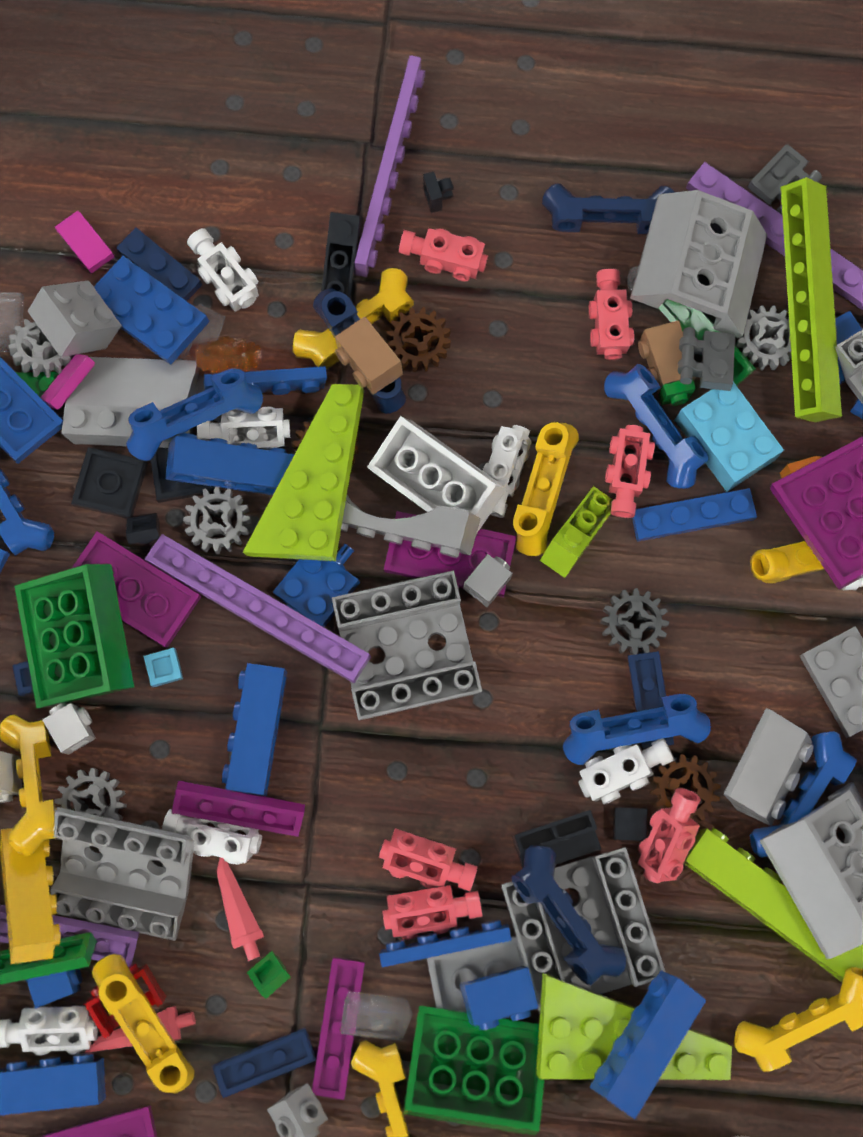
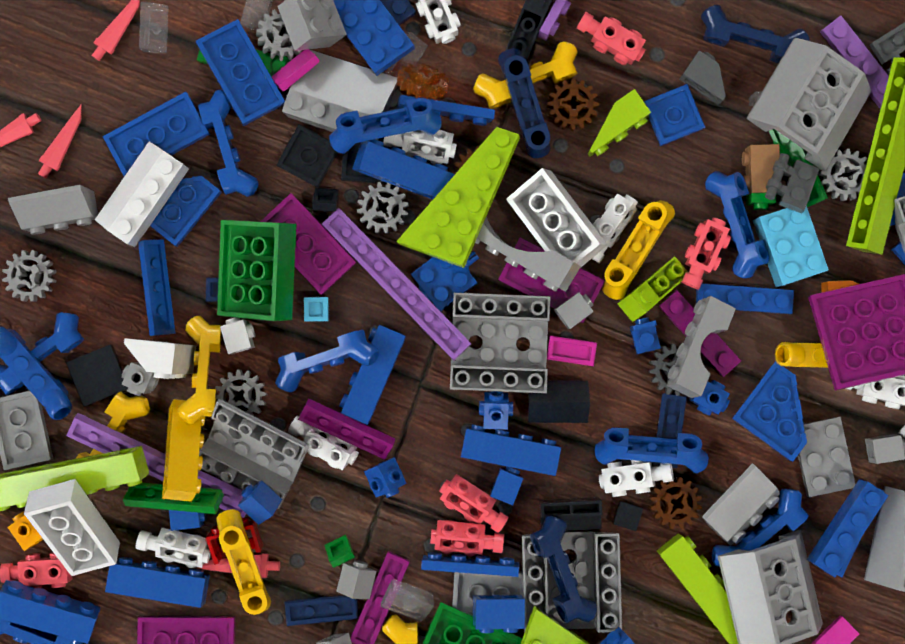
camera: 25 degrees right, 10 degrees up
coral bar [216,857,264,961] -> none
medium nougat brick [335,317,403,395] -> none
coral brick [588,269,634,360] -> none
coral brick [638,788,701,883] -> none
none -> blue brick [238,480,283,525]
none -> blue plate [275,330,379,392]
none -> light grey brick [337,560,376,599]
none -> blue brick [364,457,406,498]
none -> blue brick [461,424,561,476]
none -> blue brick [479,391,513,430]
none -> blue brick [490,466,523,505]
none -> black piece [528,380,590,423]
none -> dark pink tile [547,336,597,366]
none -> lime slope [588,89,651,157]
none -> blue bracket [630,317,661,354]
none -> blue tile [644,84,705,146]
none -> magenta plate [658,290,741,377]
none -> light grey arch [667,296,736,398]
none -> dark grey slope [679,51,726,105]
none -> blue brick [689,380,730,416]
none -> blue plate [732,361,807,462]

